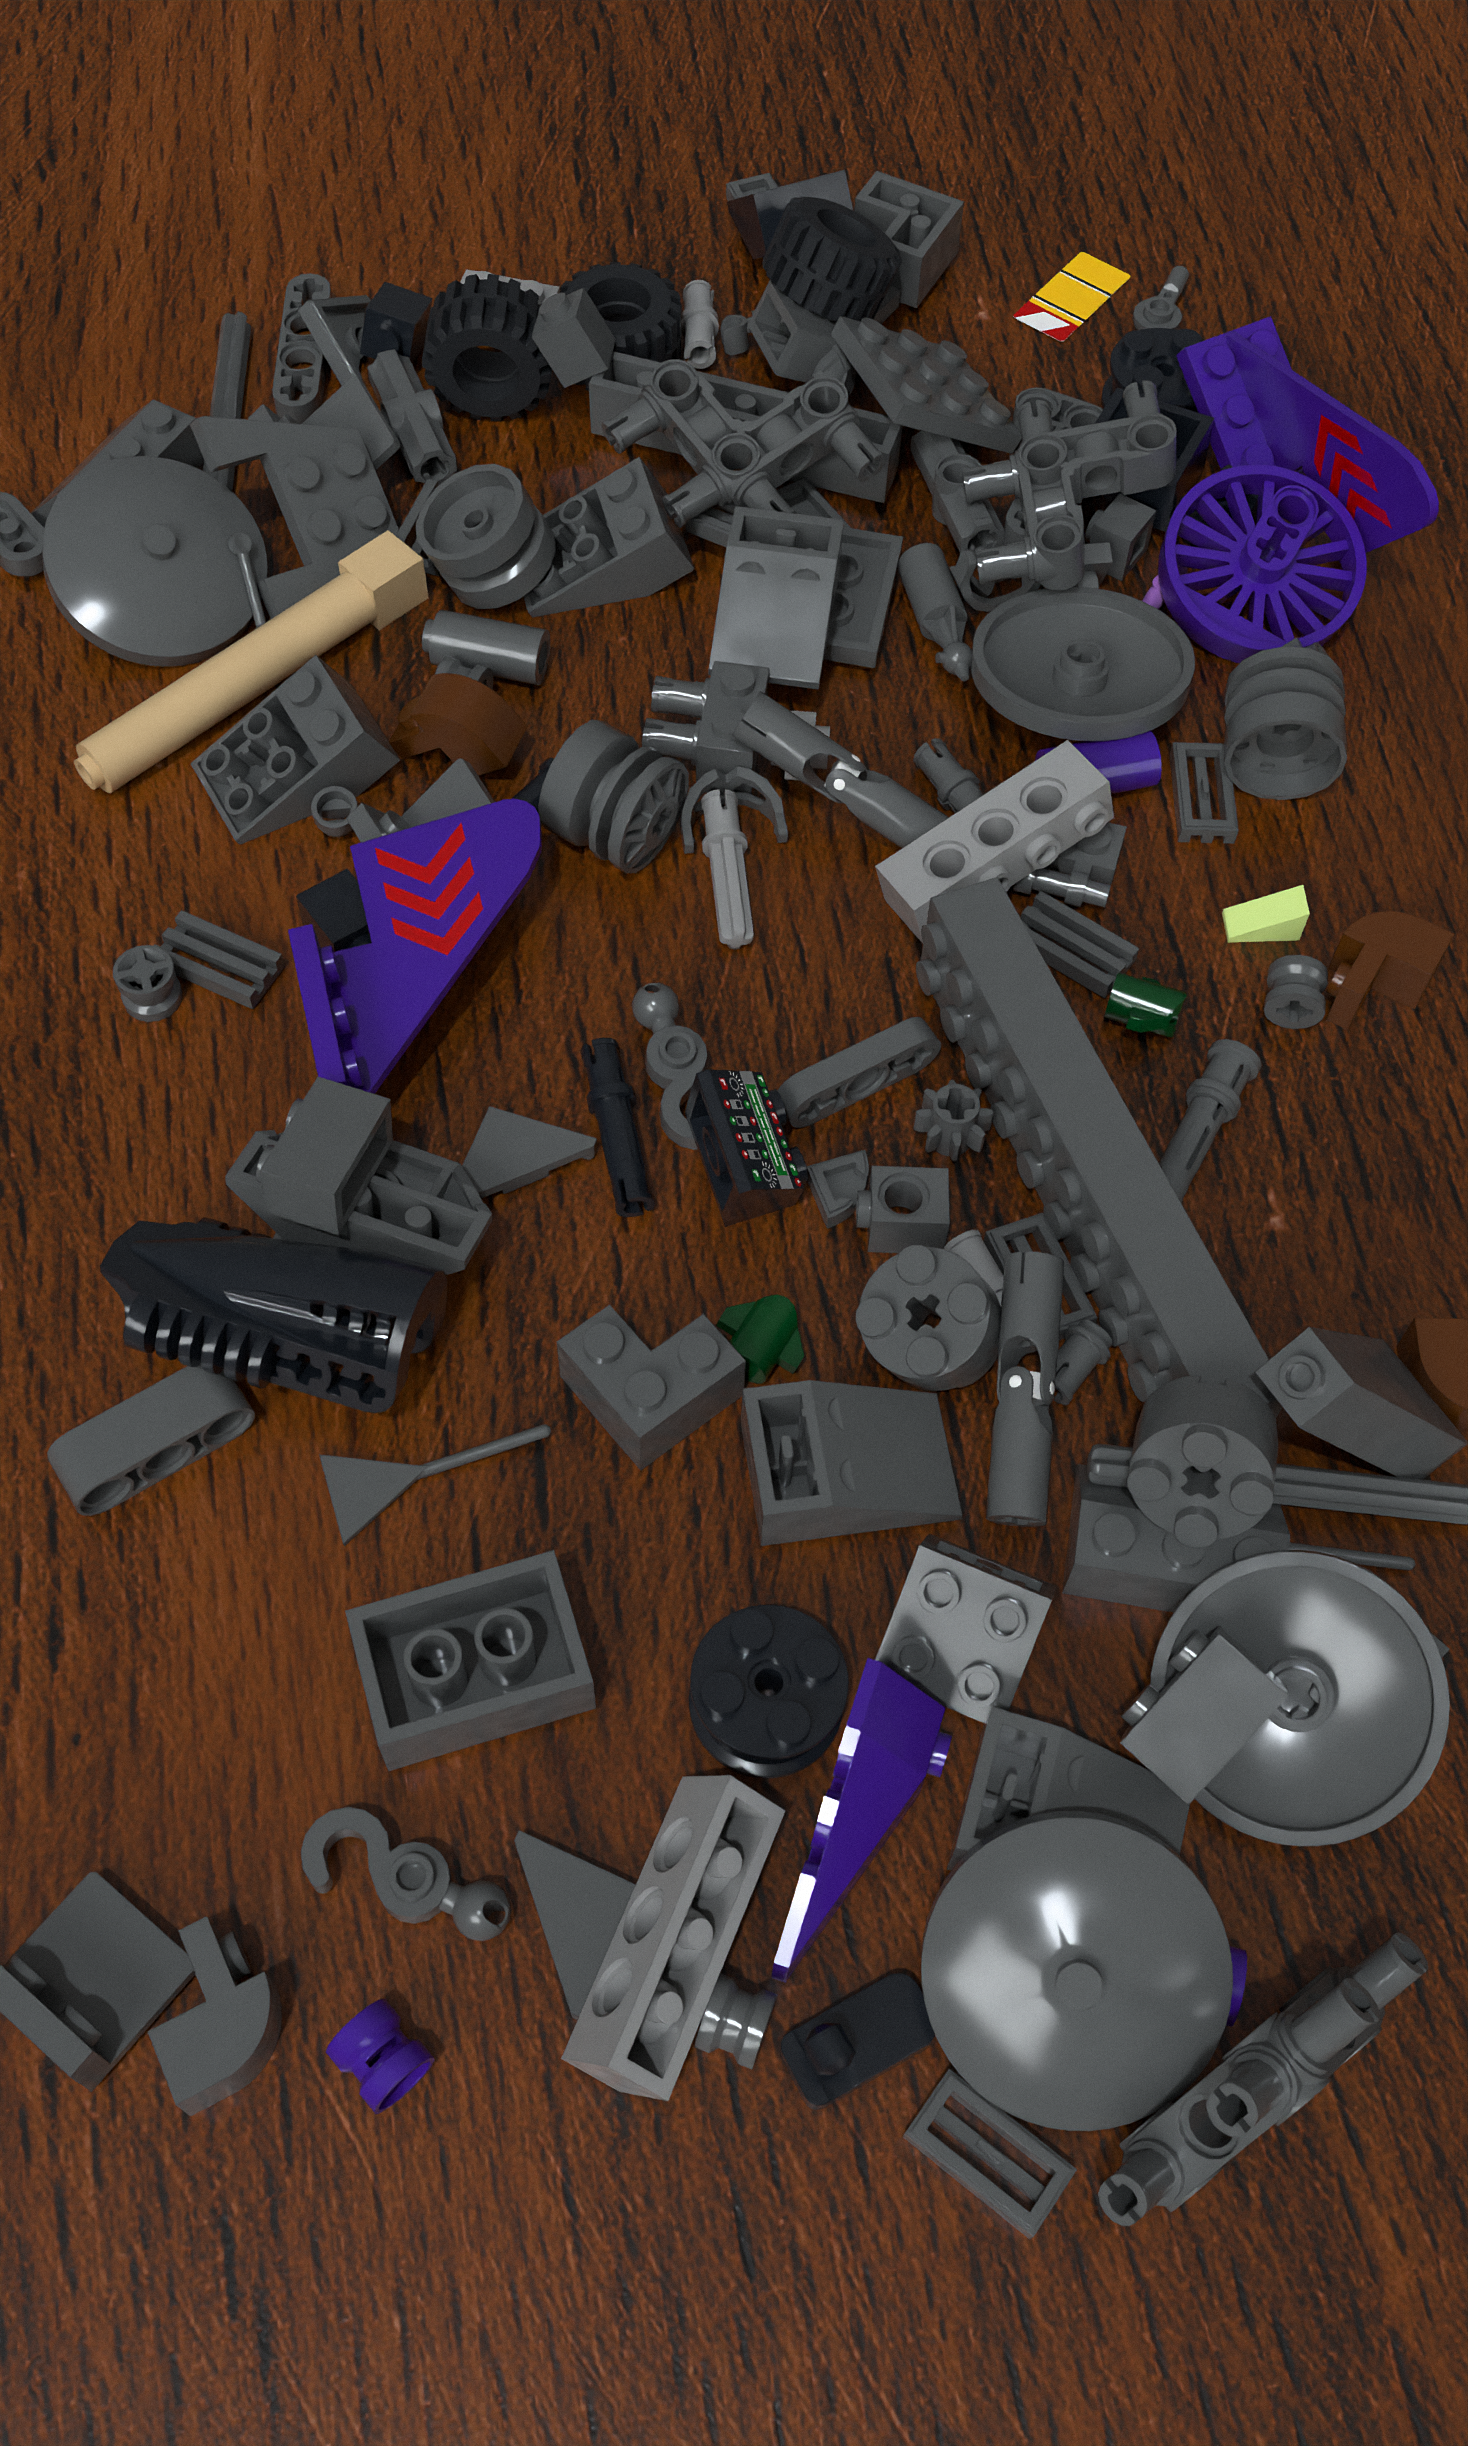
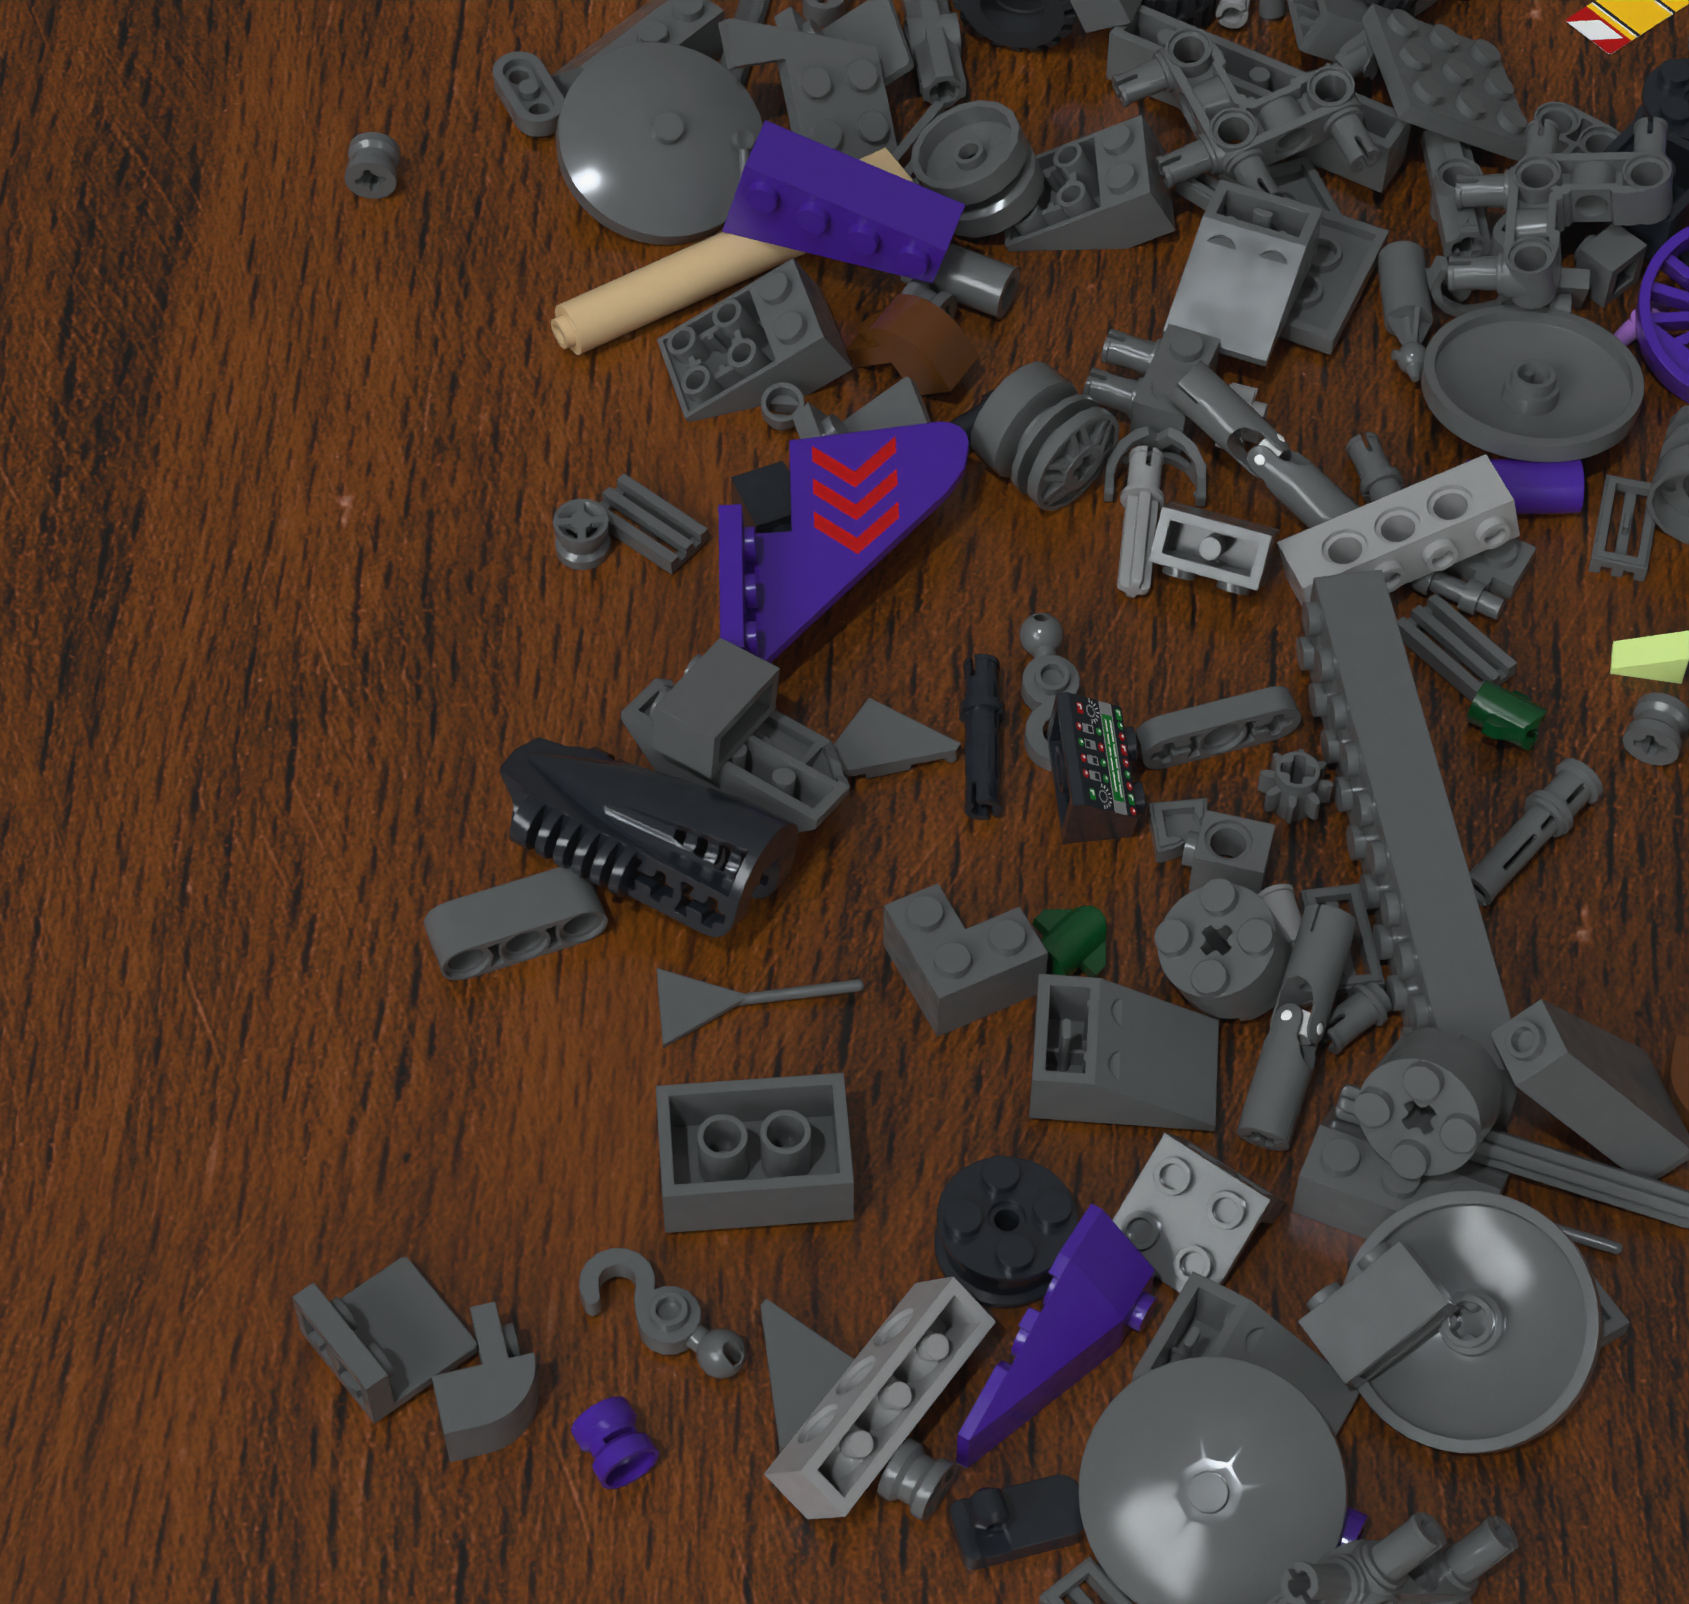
camera: 15 degrees right, 5 degrees down
none -> dark purple wedge [722,120,965,283]
none -> brick [1148,501,1280,595]

